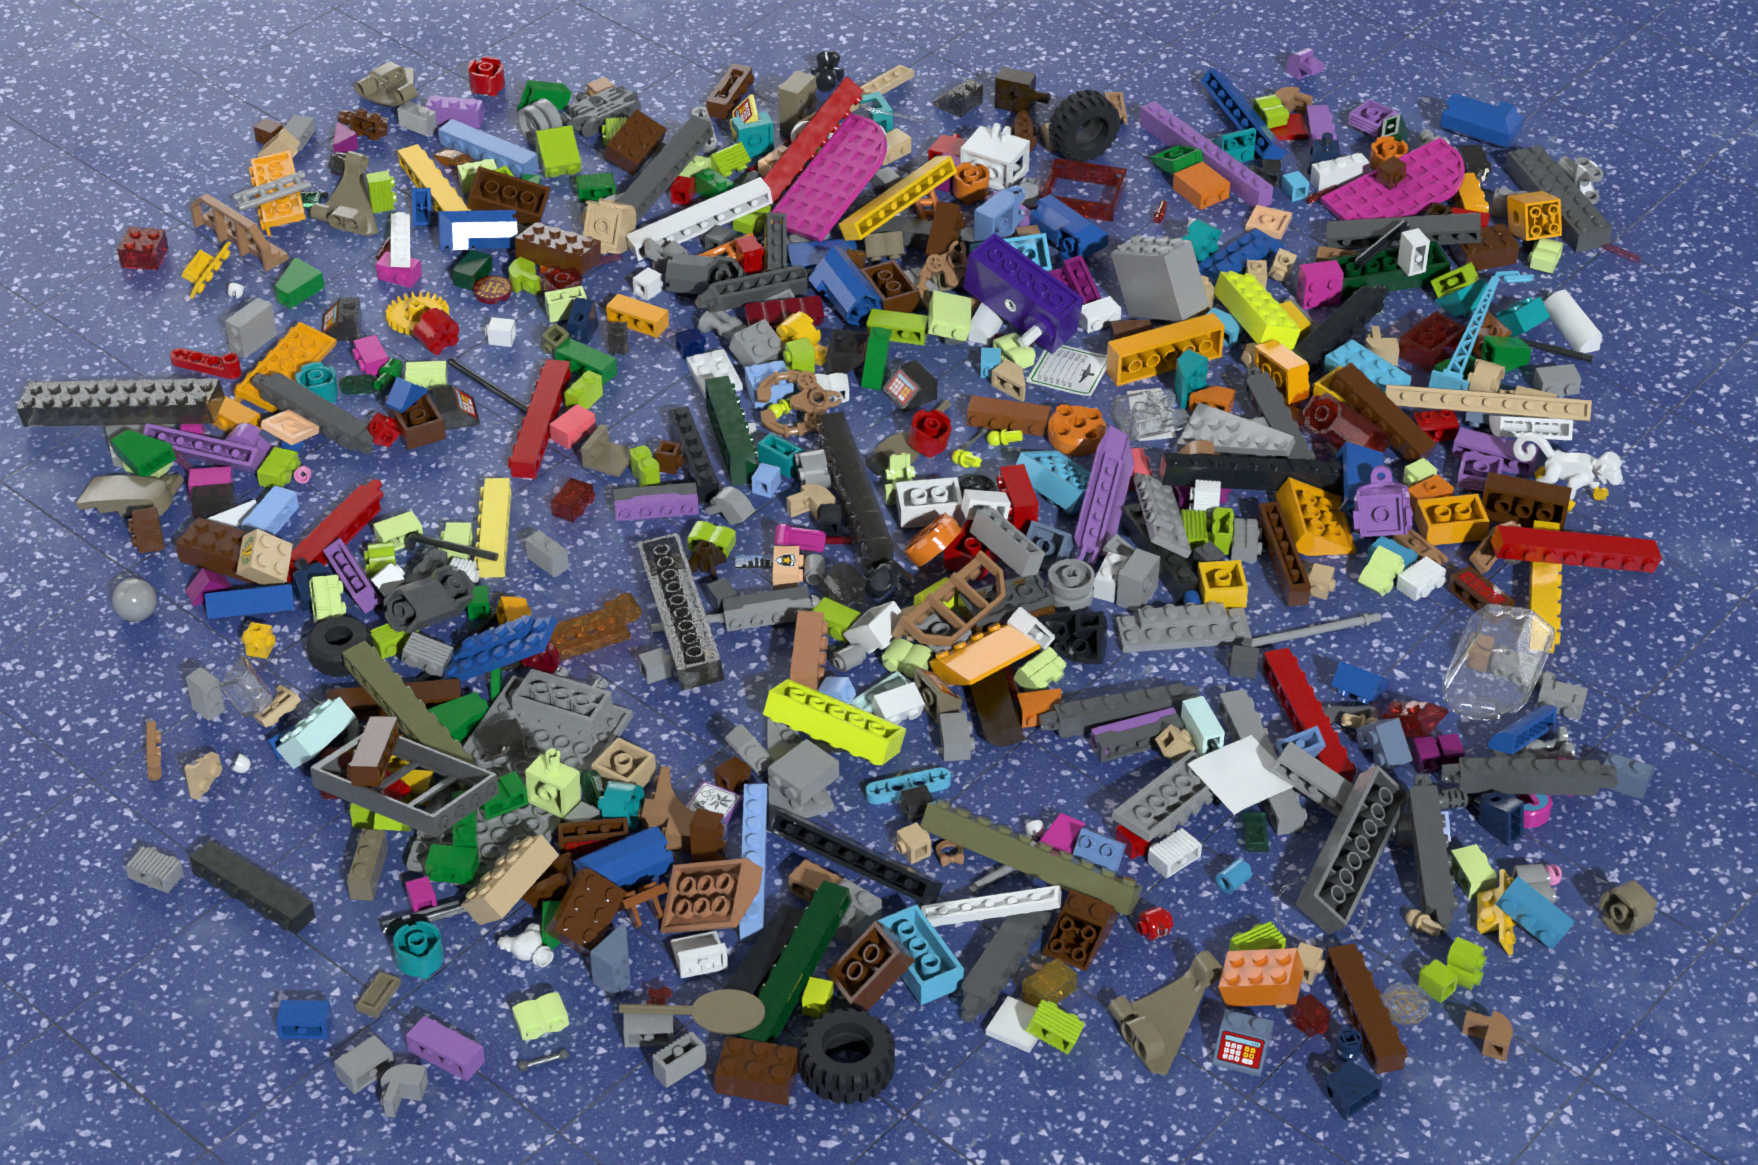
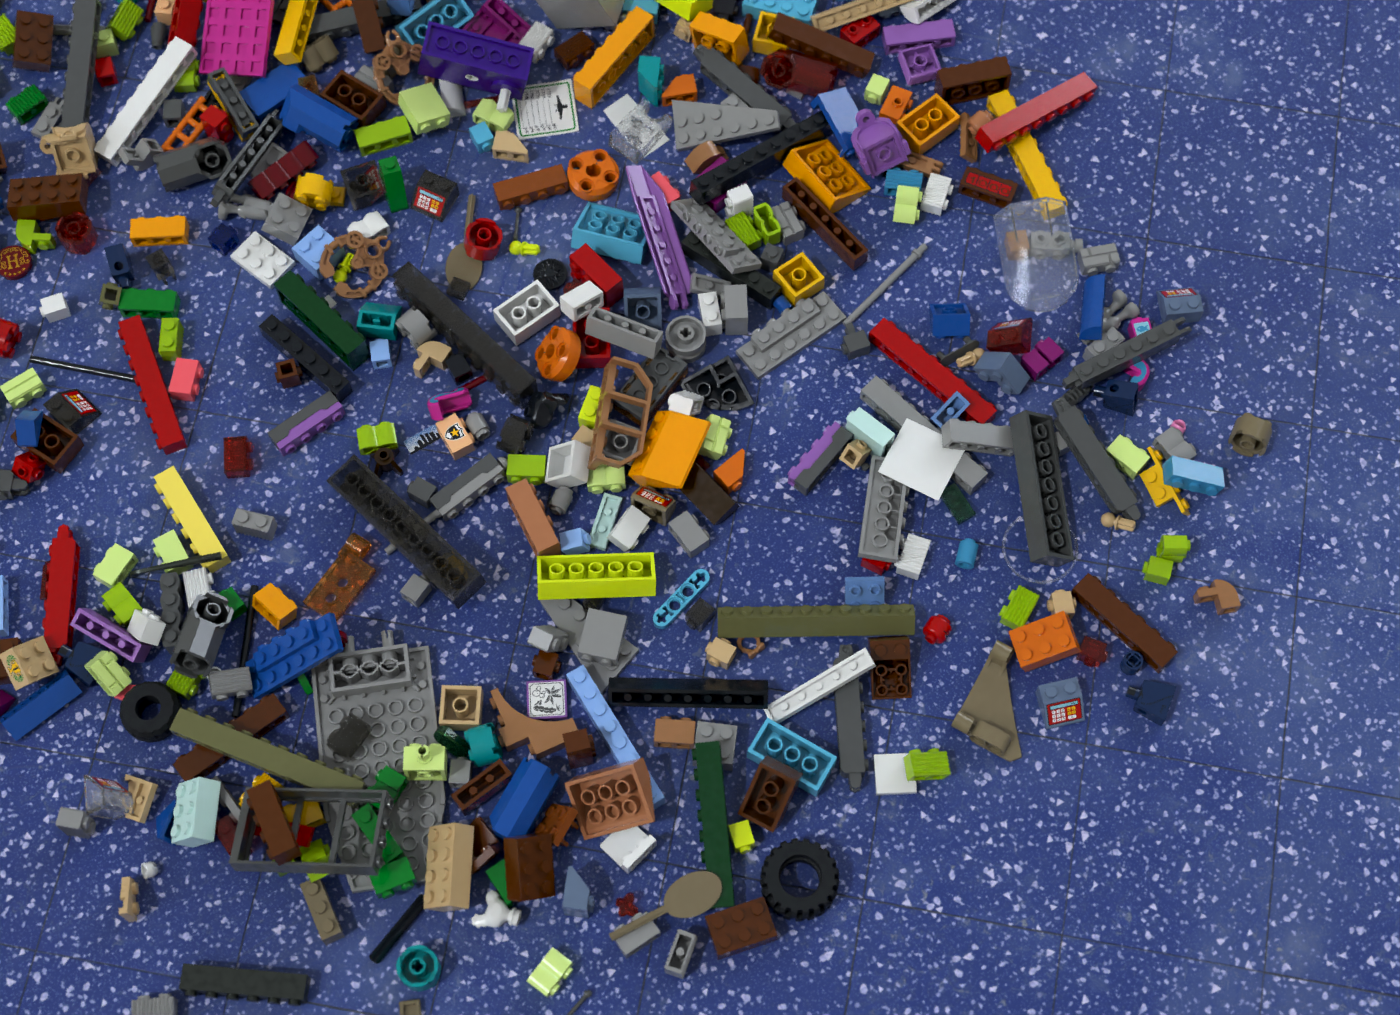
camera: 30 degrees left, 25 degrees up
medium nougat hinge [147,721,162,781] -> none
yellow brick [242,622,276,659] -> none
dark pink brick [405,876,437,913] -> none
green slope [427,692,489,744] -> none
yellowish green brick [544,286,587,322] -> none
dark tan bracket [581,424,632,477] -> none
lime brick [630,445,661,487] -> none
white brick [633,267,663,301] -> none
green brick [695,167,734,200] -> none
light grey brick [705,486,755,525] -> none
black brick [724,903,803,998] -> none
lime brick [783,337,815,385] -> none
yellowish green tile [885,453,925,505] -> none
light grey wheel [968,865,1012,894] -> none
neon yellow axle [987,429,1023,446] -> none
clear yellow brick [1022,958,1078,1008] -> none
white hinge [1025,820,1045,840] -> none
dark grey hinge [1039,683,1202,738] -> none
dark pink brick [1039,813,1085,854] -> none
tan brick [1306,563,1336,600] -> none
clear tile [1382,982,1430,1025] -> none
white animal [1513,432,1623,513] -> none

